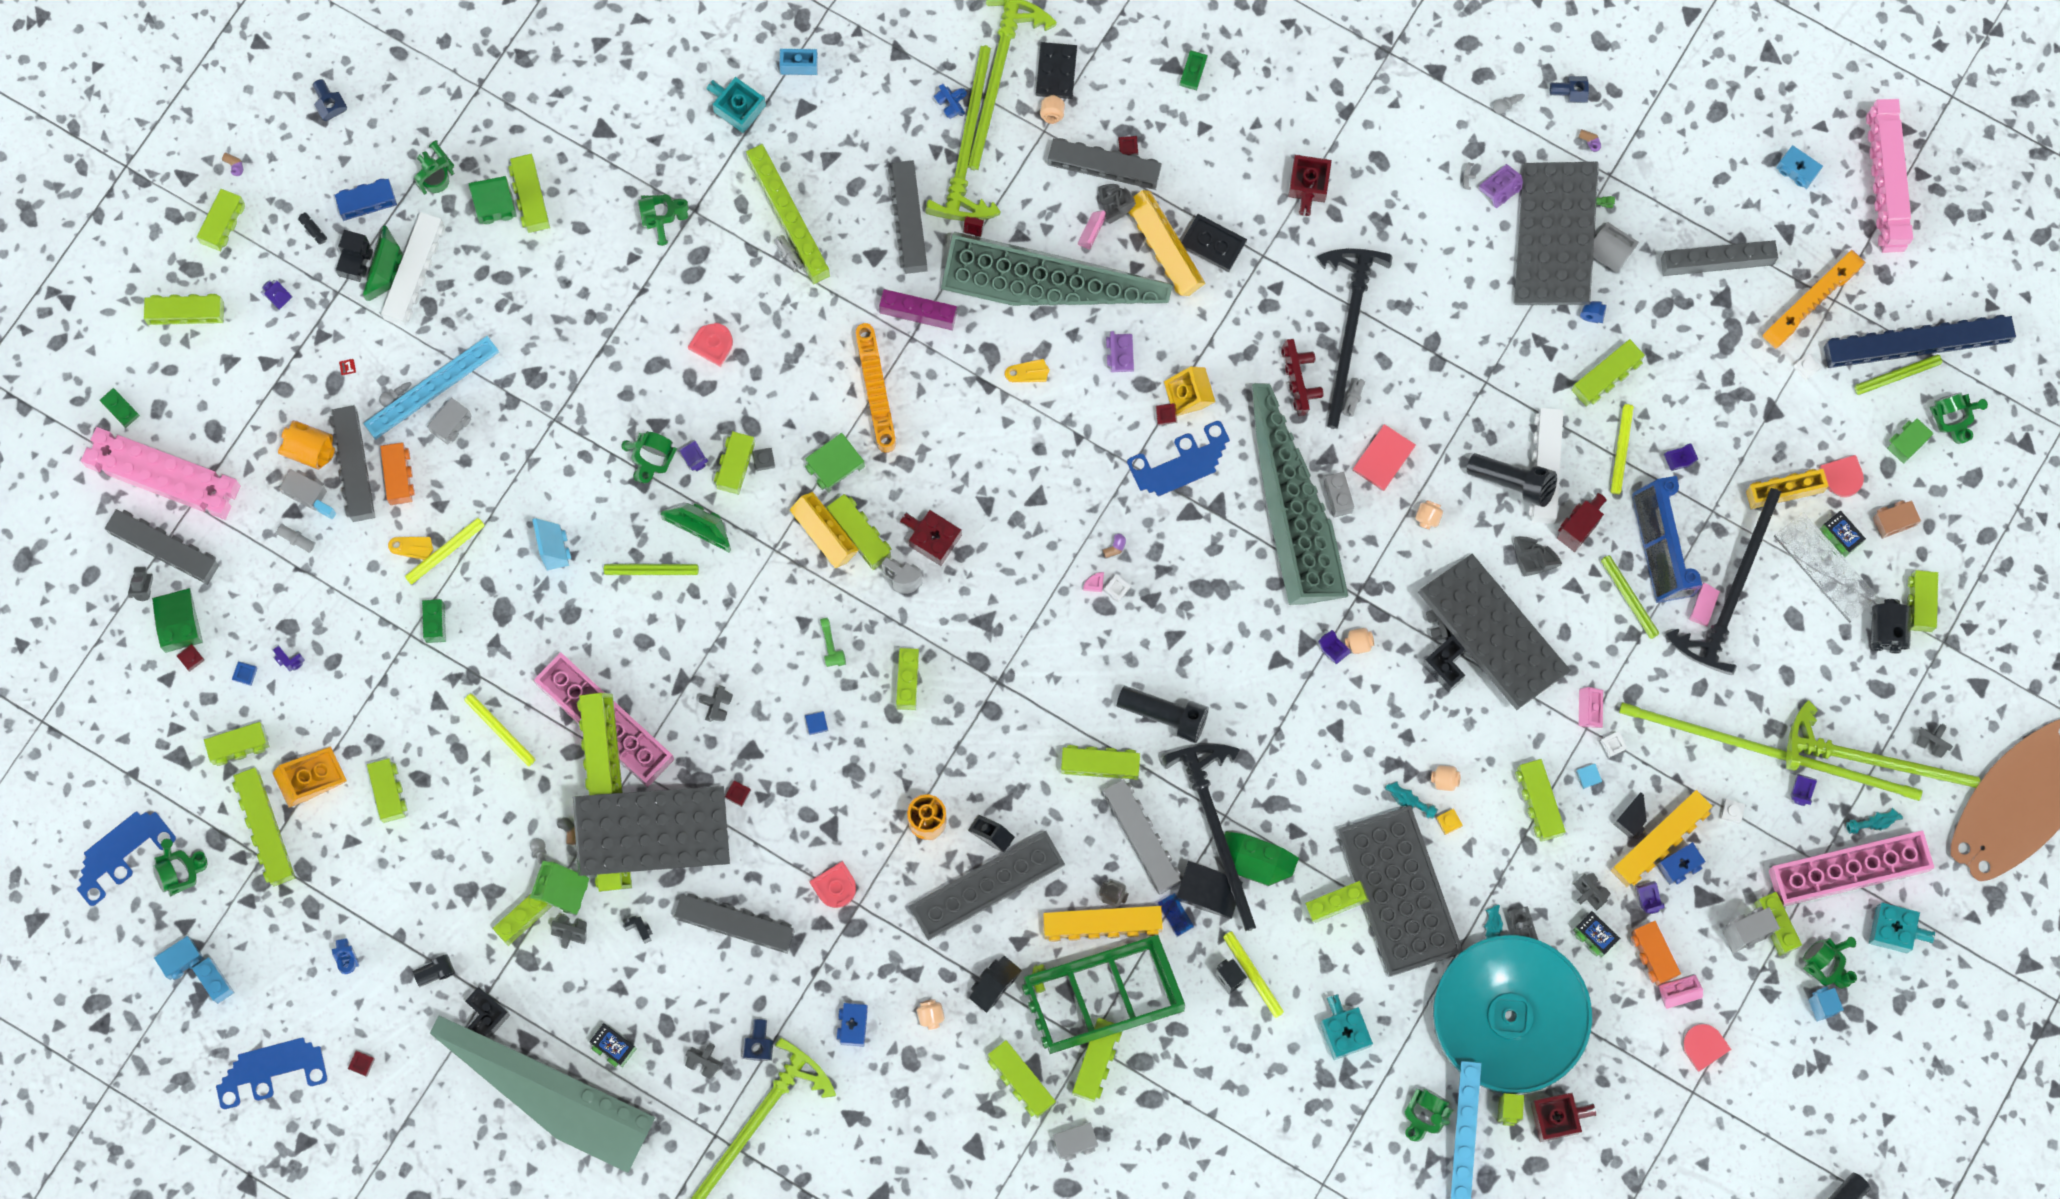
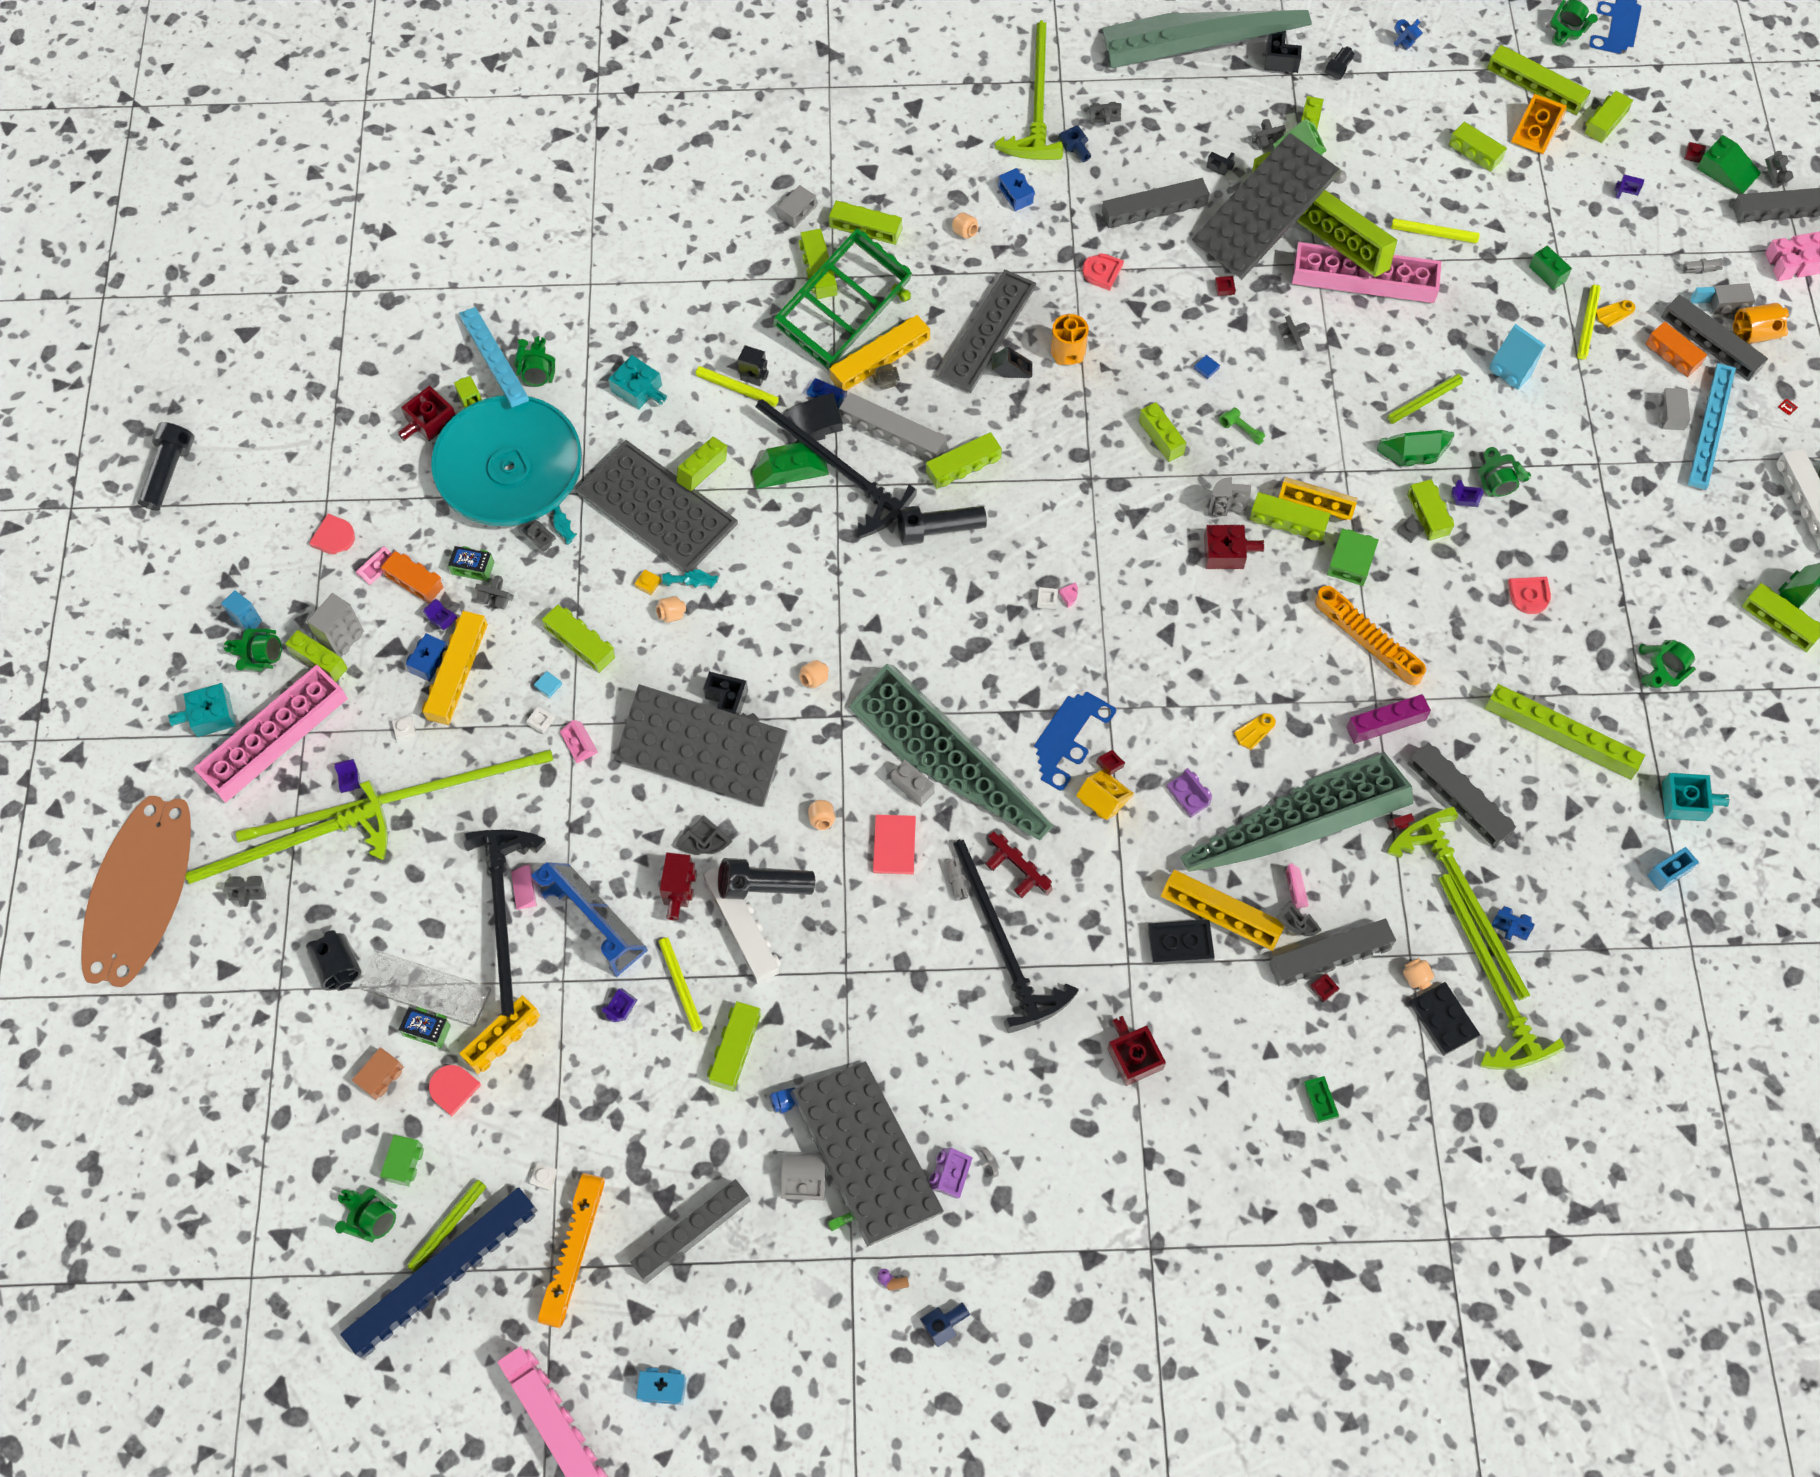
camera: 150 degrees right, 10 degrees down
blue tile [232,662,258,686] -> none
light grey bar [379,382,412,407] -> none
brick [589,1023,637,1068] -> none
black brick [969,955,1022,1013] -> none
arm [1103,533,1126,559] -> none
dark purple bracket [1318,630,1351,664] -> none
light grey bar [1493,94,1525,114] -> none
lime axle [1601,555,1659,639] -> none
black slope [1613,792,1647,839] -> none
teal piece [1846,808,1903,834] -> none
lime brick [1907,570,1939,632] -> none

